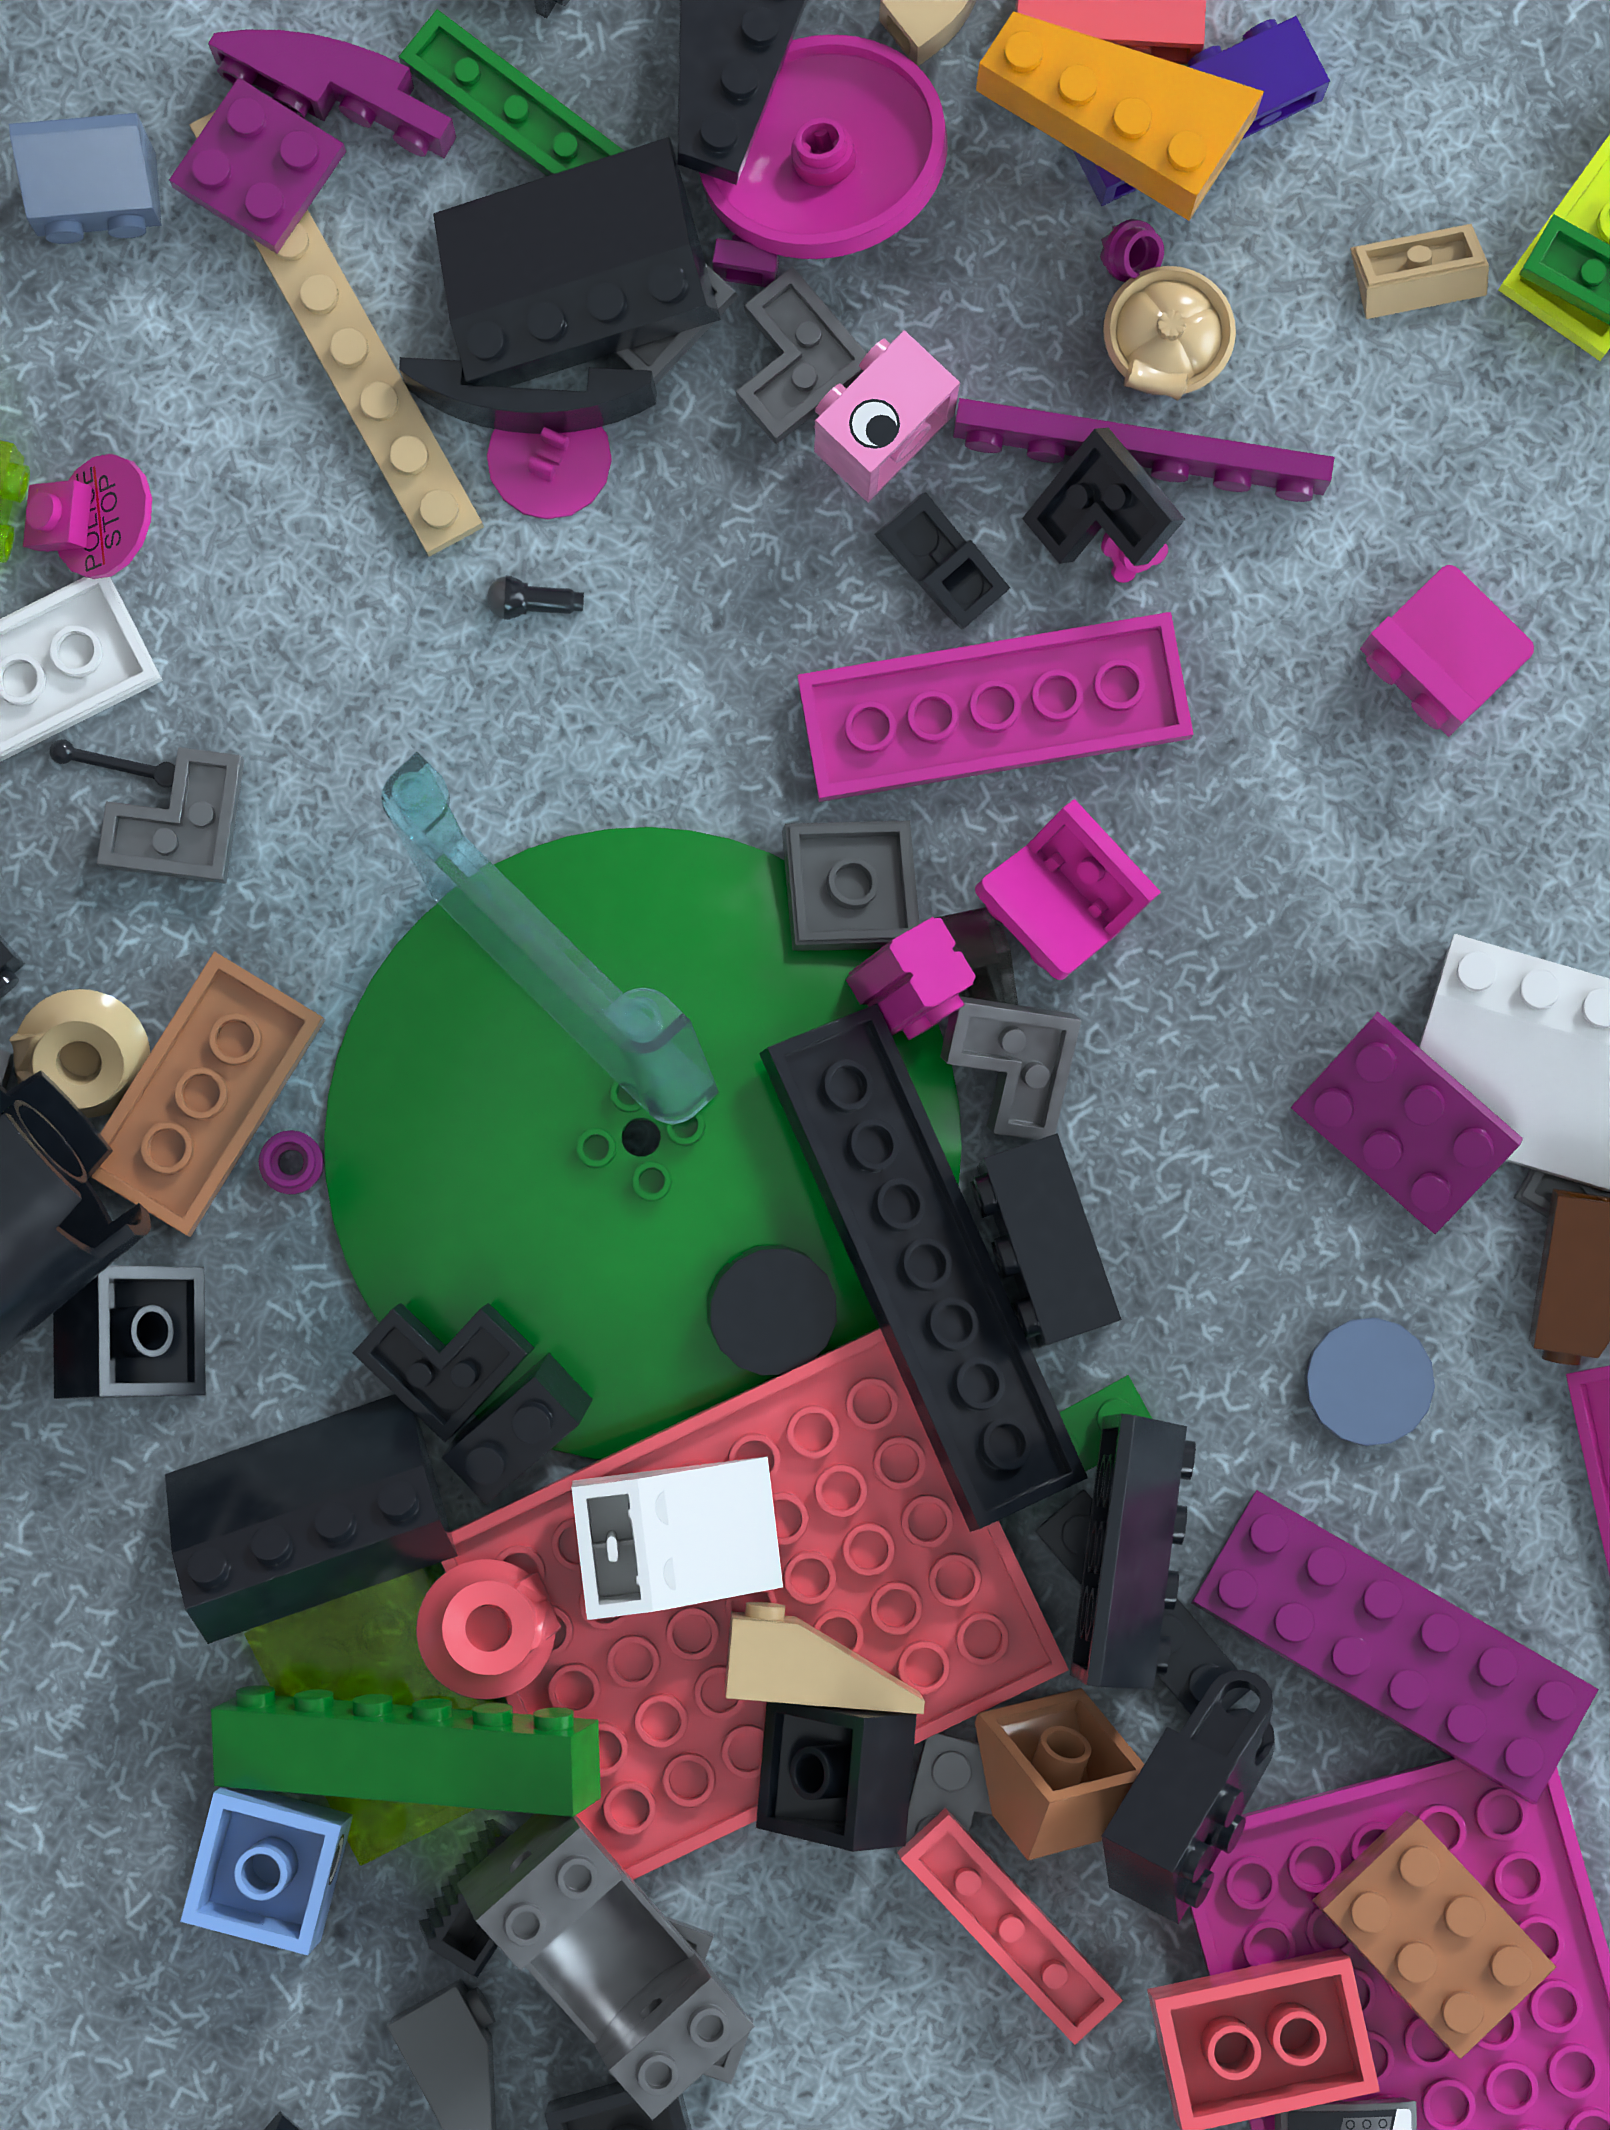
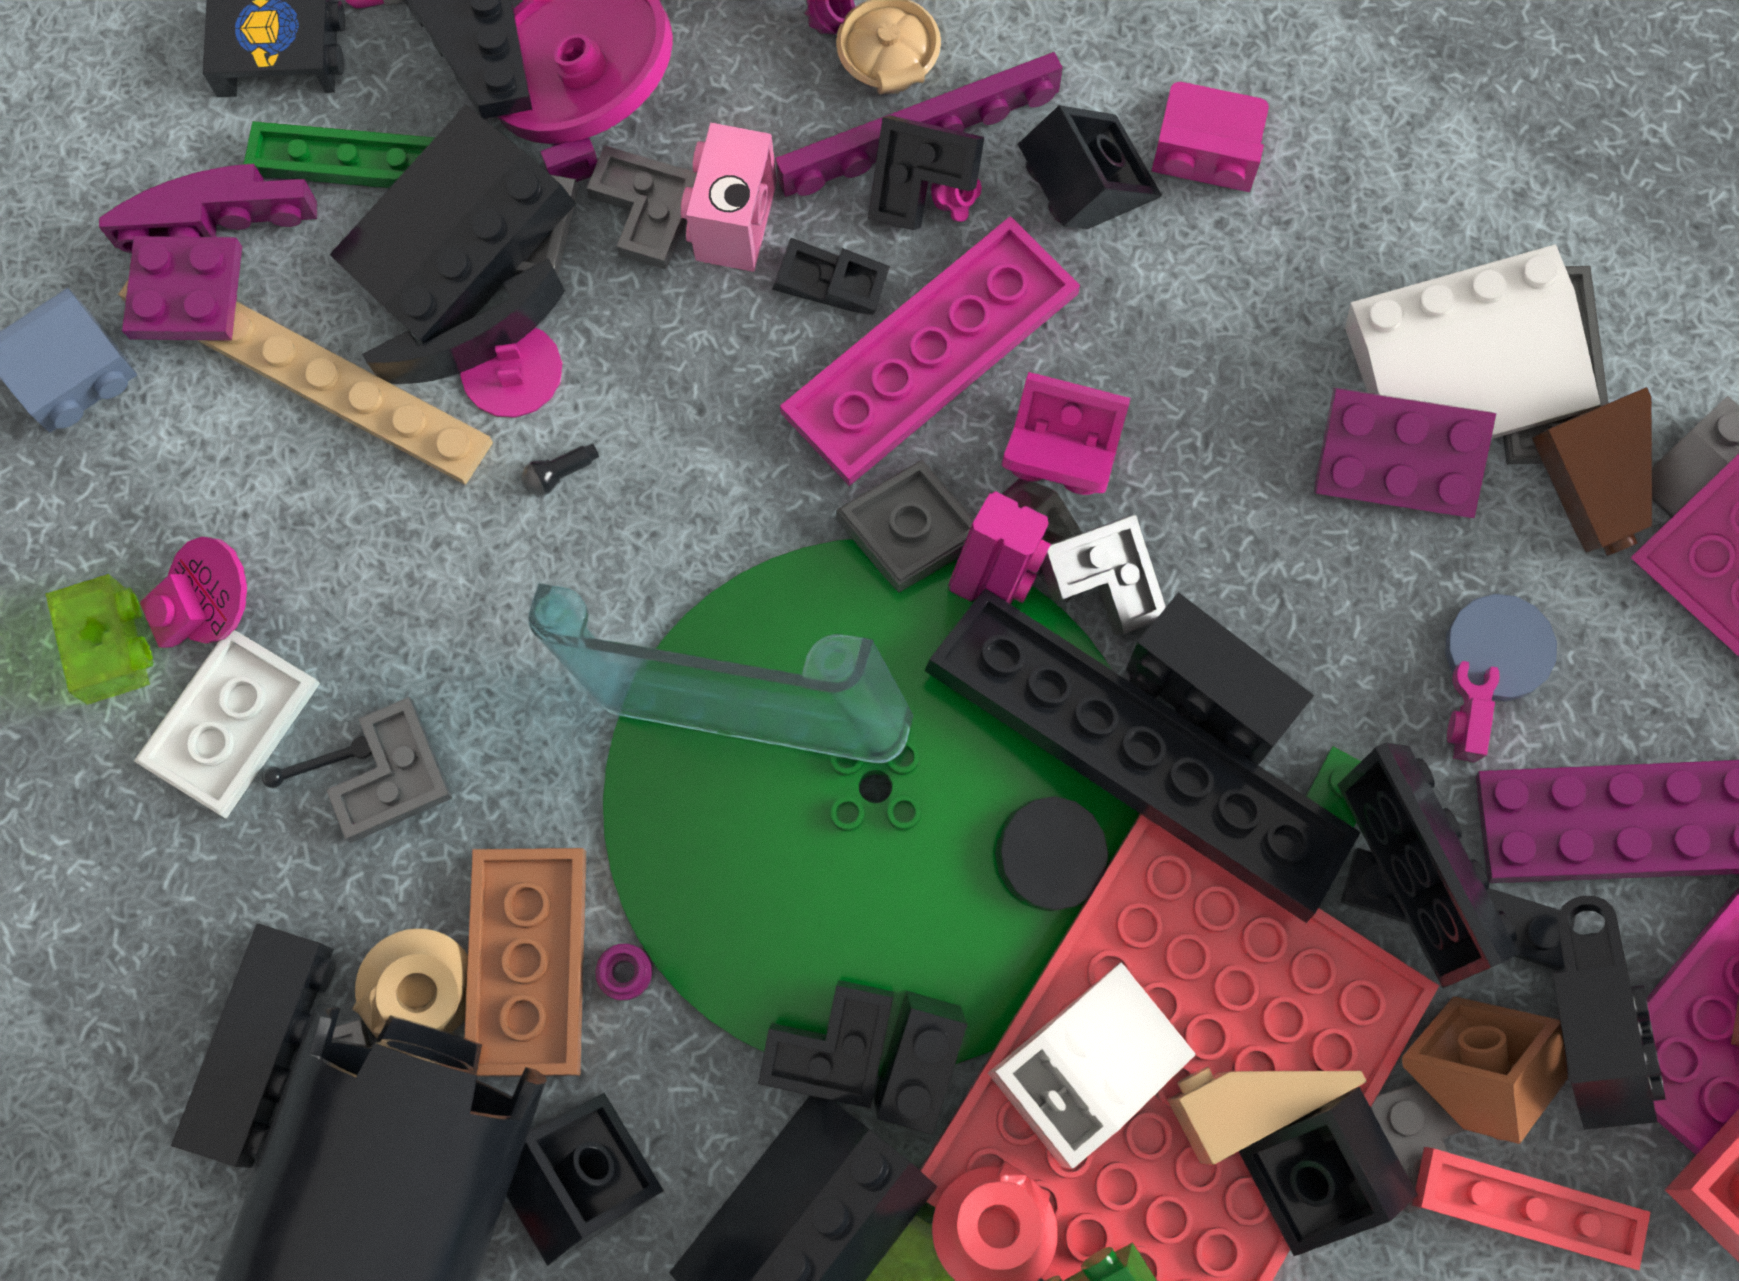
camera: 25 degrees left, 10 degrees down
none -> black slope [1018,105,1162,229]
none -> dark pink plate [1447,661,1500,763]

